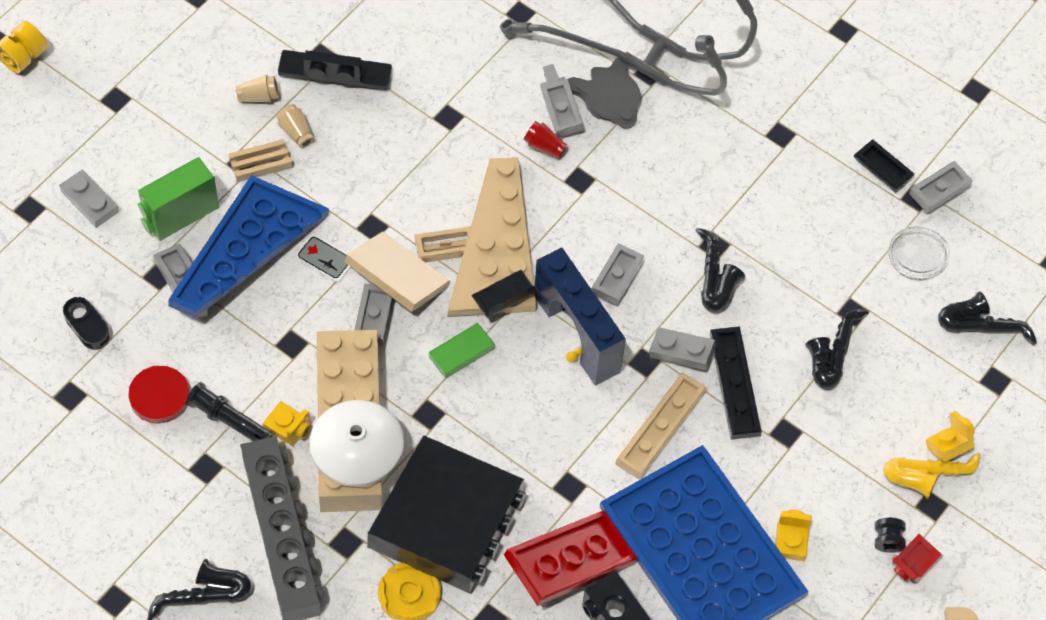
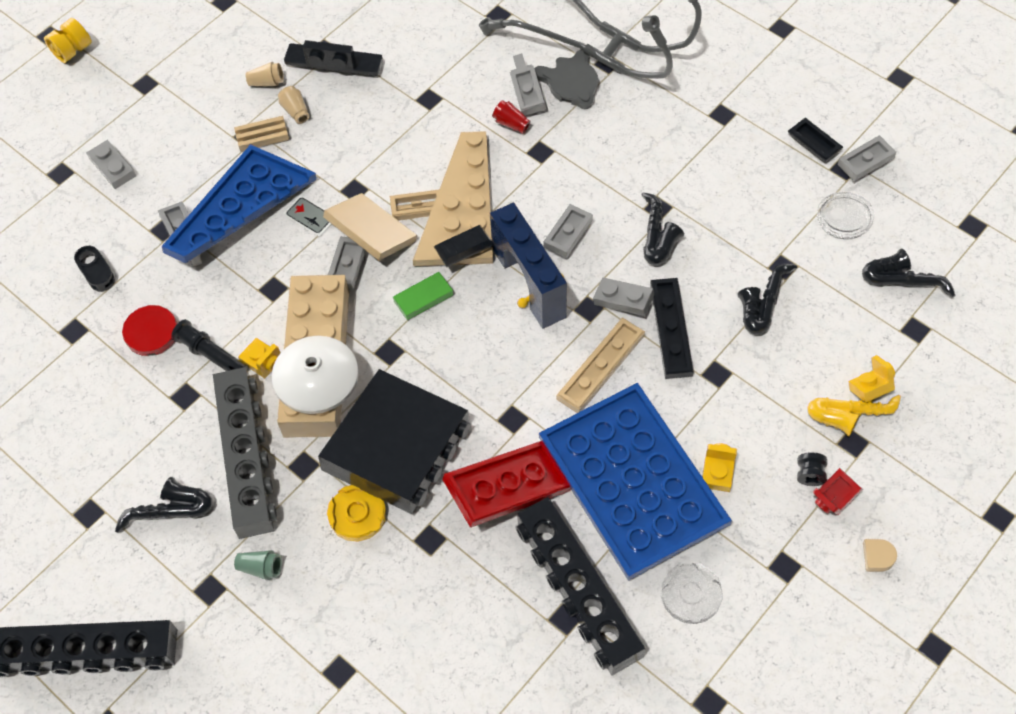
camera: 10 degrees right, 0 degrees up
bright green brick [137,157,219,241] -> none

